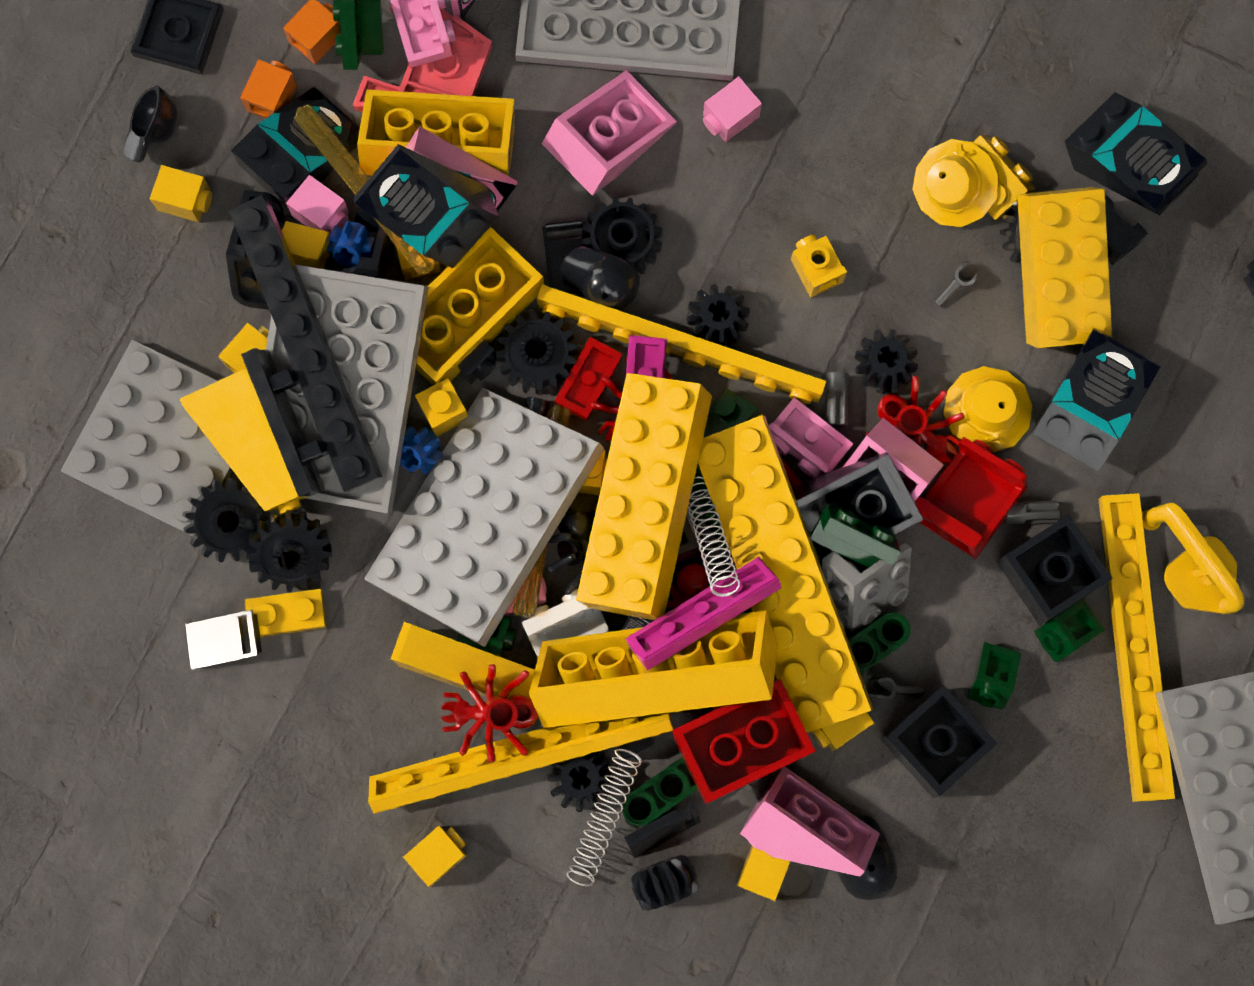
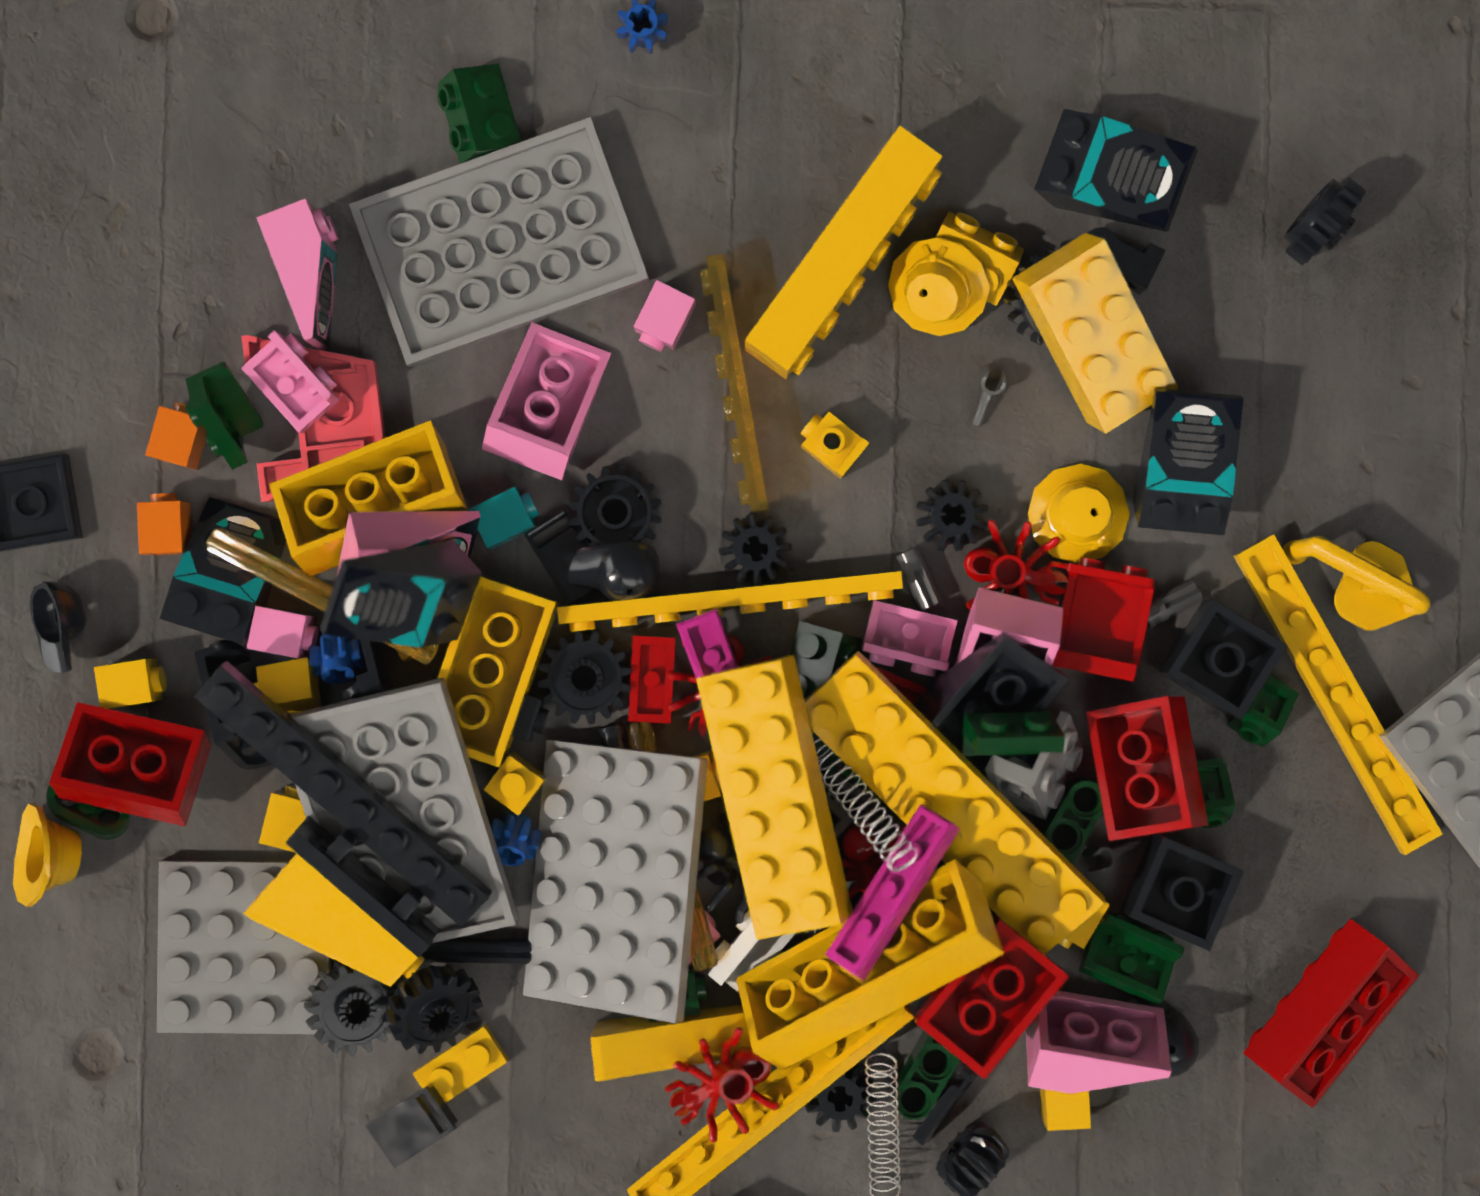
camera: 20 degrees left, 10 degrees up
none -> yellow hat [13,803,82,907]
none -> dark green plate [46,785,130,840]
none -> red brick [49,702,211,827]
none -> black axle [421,938,532,964]
none -> teal brick [468,487,540,549]
none -> clear yellow plate [700,254,769,513]
none -> yellow brick [745,126,943,380]
none -> dark green bracket [1078,914,1185,1005]
none -> red brick [1086,696,1208,841]
none -> red slope [1243,918,1419,1109]

